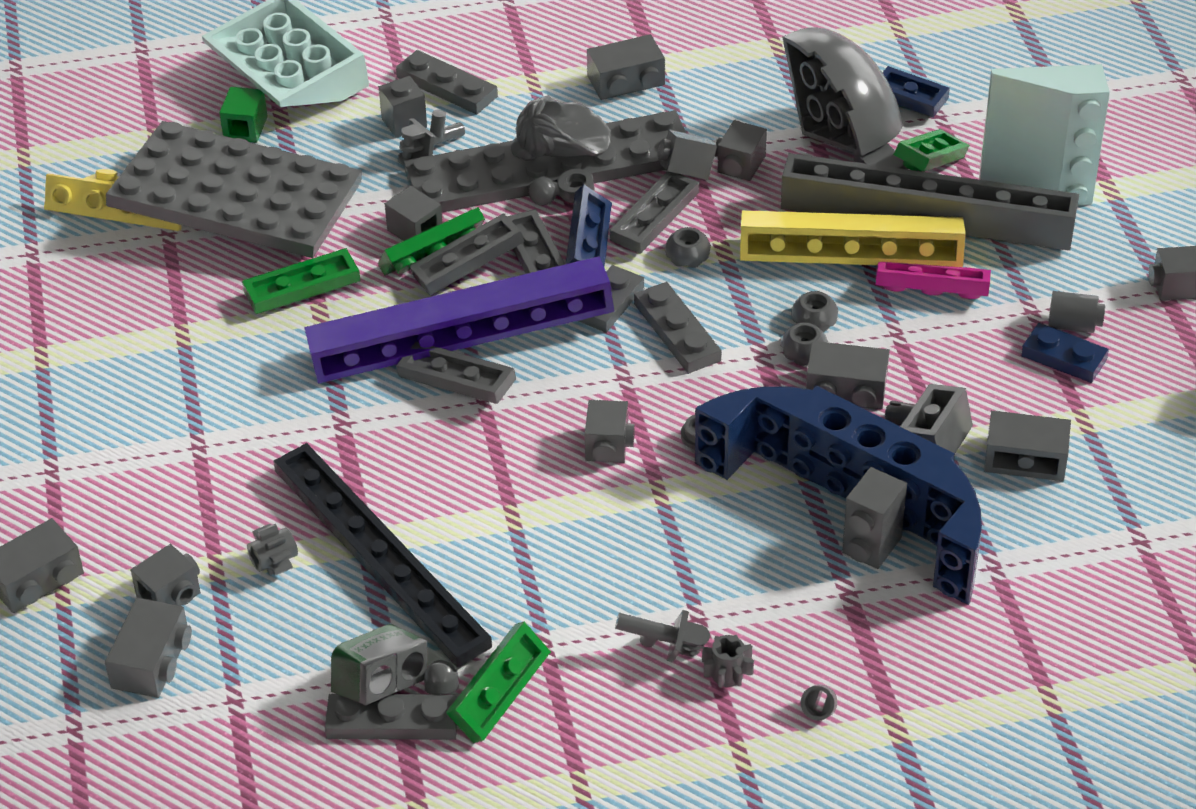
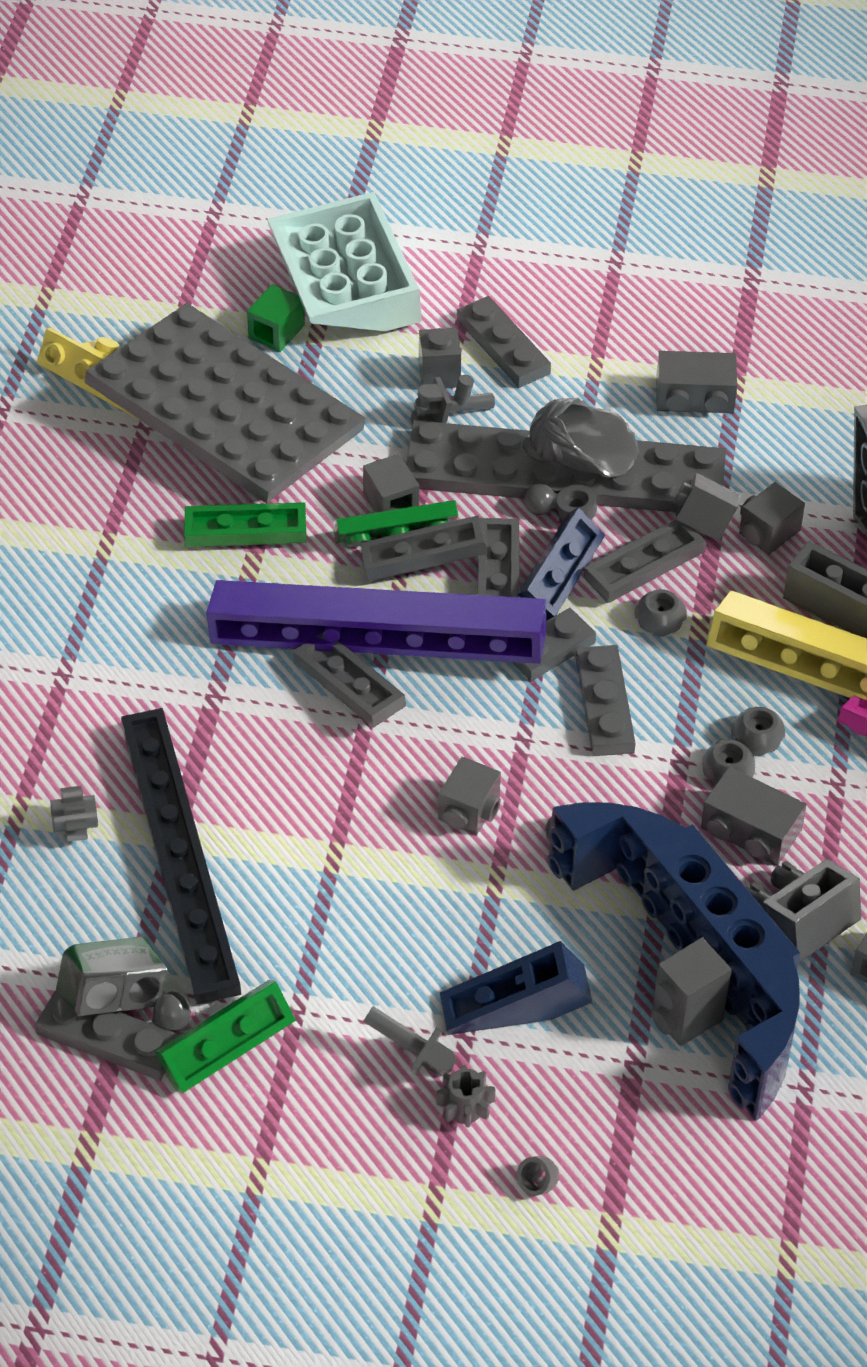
camera: 20 degrees right, 5 degrees up
none -> dark blue slope [440,941,593,1035]

